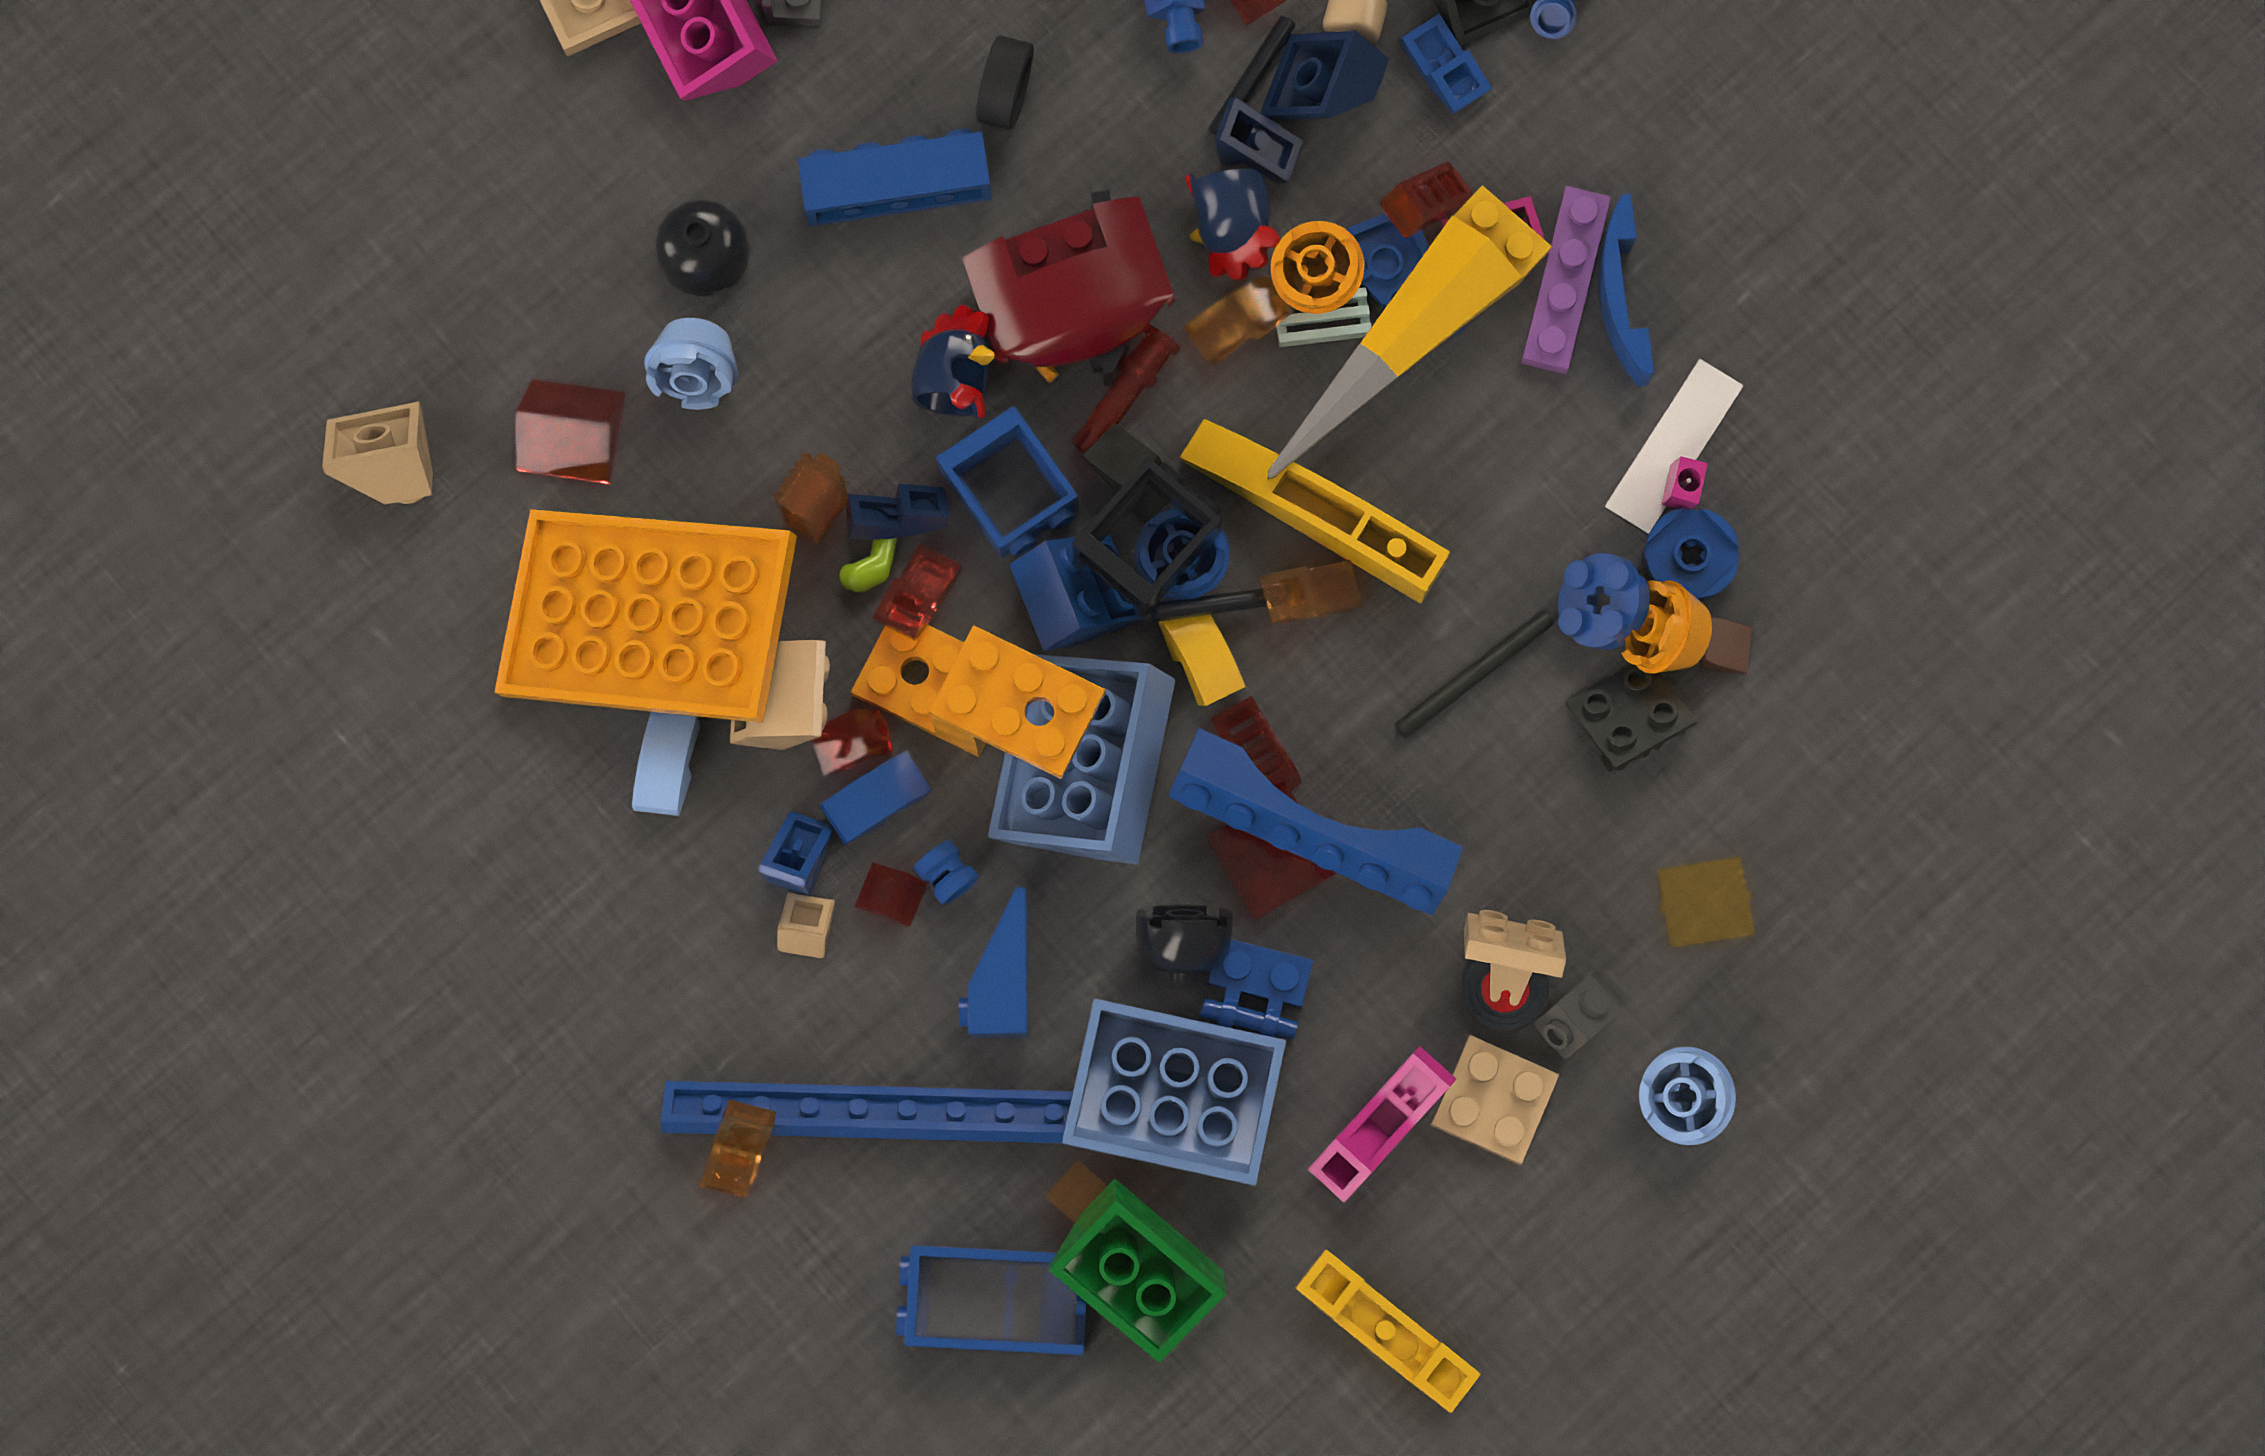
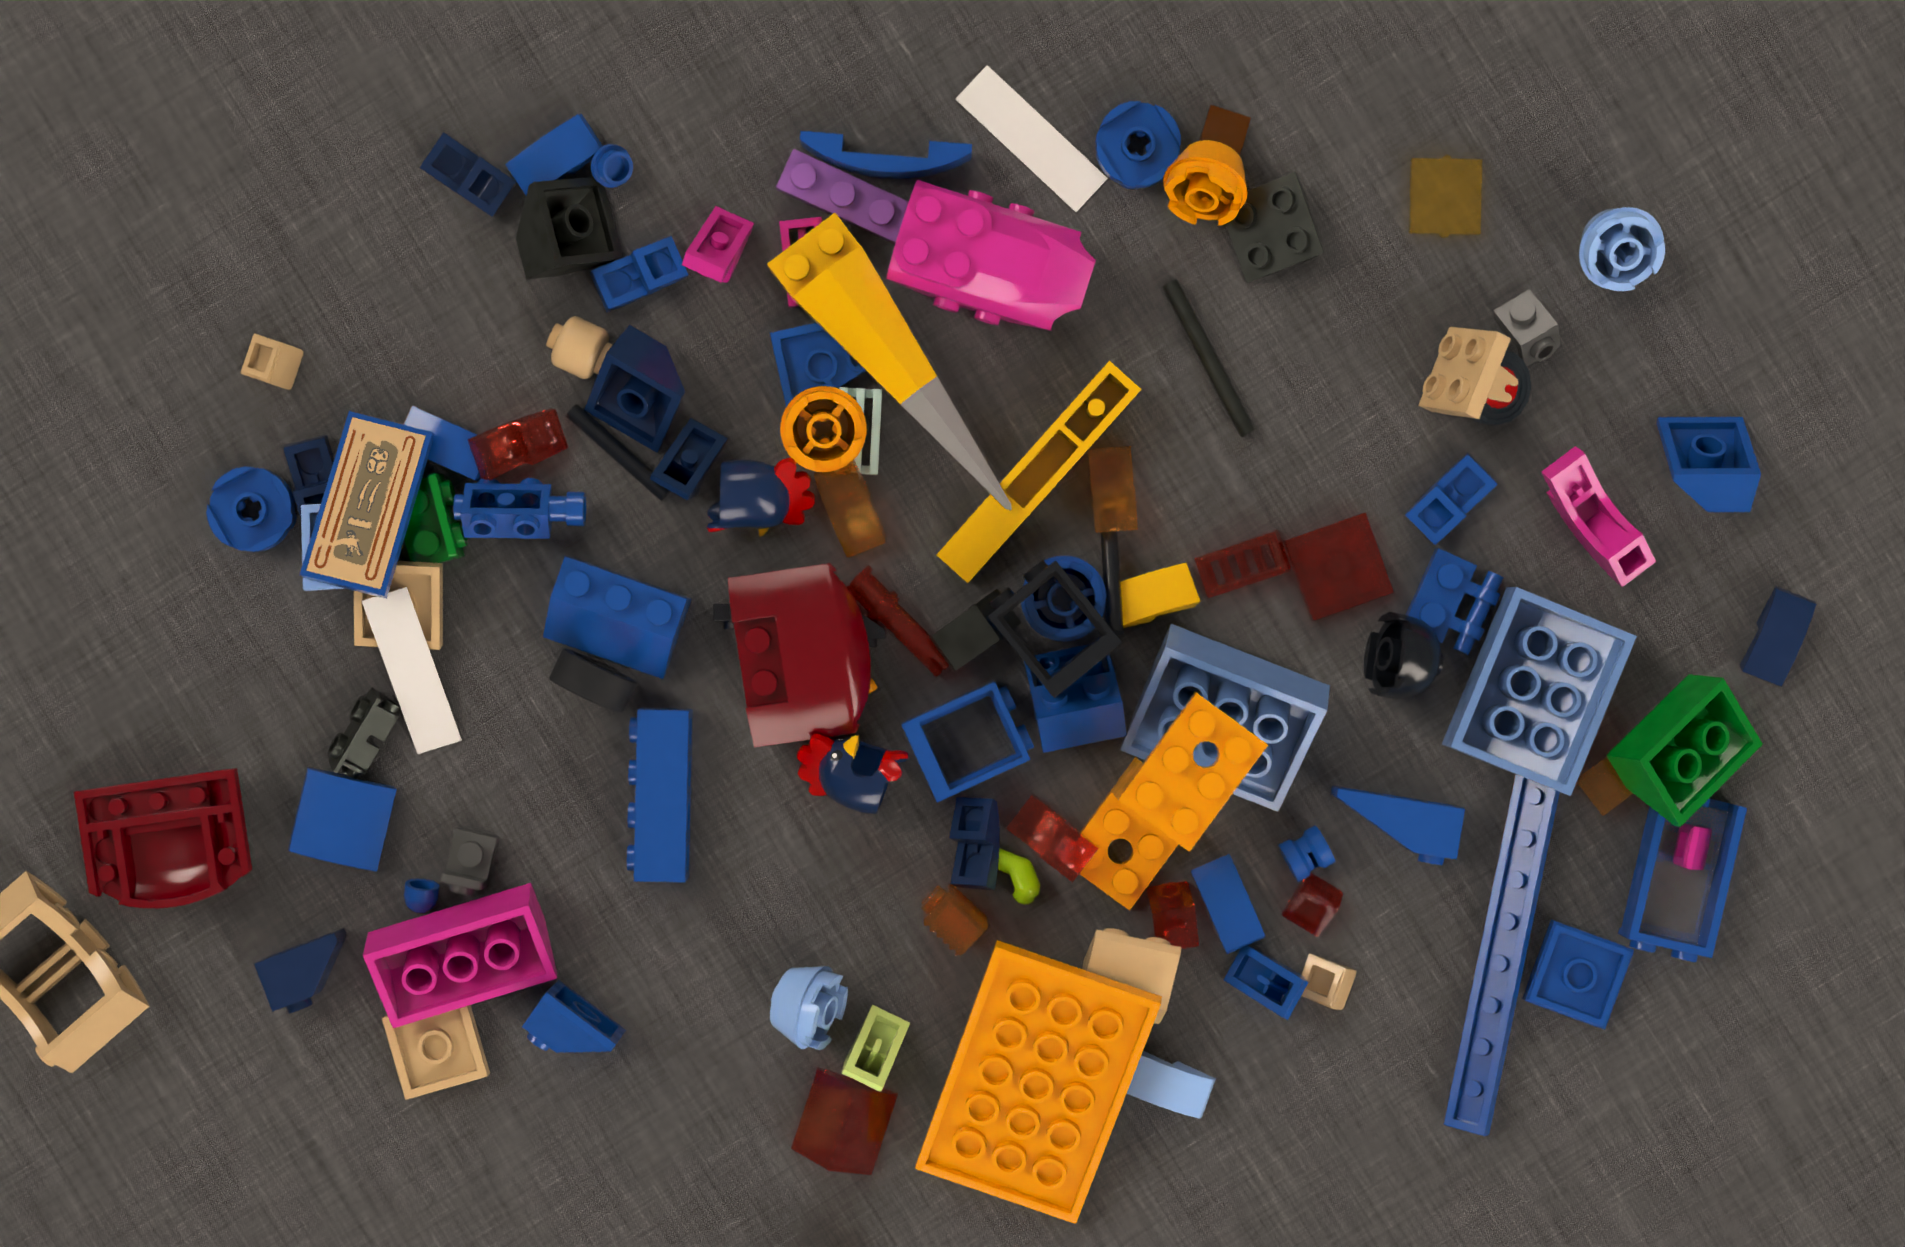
camera: 80 degrees left, 10 degrees up
black cylinder [655,199,750,297] -> none
clear orange slope [699,1099,776,1199] -> none
blue arch [1168,728,1463,915] -> none
yellow slope [1295,1249,1481,1413] -> none
clear red slope [1380,161,1474,238] -> none
tan plate [1431,1035,1559,1165] -> none
blue plate [1558,553,1650,650] -> none
dark pink piece [1661,456,1708,510] -> none
none -> blue slope [522,980,626,1053]
none -> blue slope [543,556,692,679]
none -> dark pink slope [682,206,754,283]
none -> yellowish green slope [842,1005,910,1092]
none -> dark pink slope [886,180,1096,331]
none -> blue slope [1405,452,1498,545]
none -> blue plate [1522,919,1634,1030]
none -> blue slope [1656,417,1761,512]
none -> dark pink slope [1672,823,1712,870]
none -> dark blue slope [1740,586,1817,687]

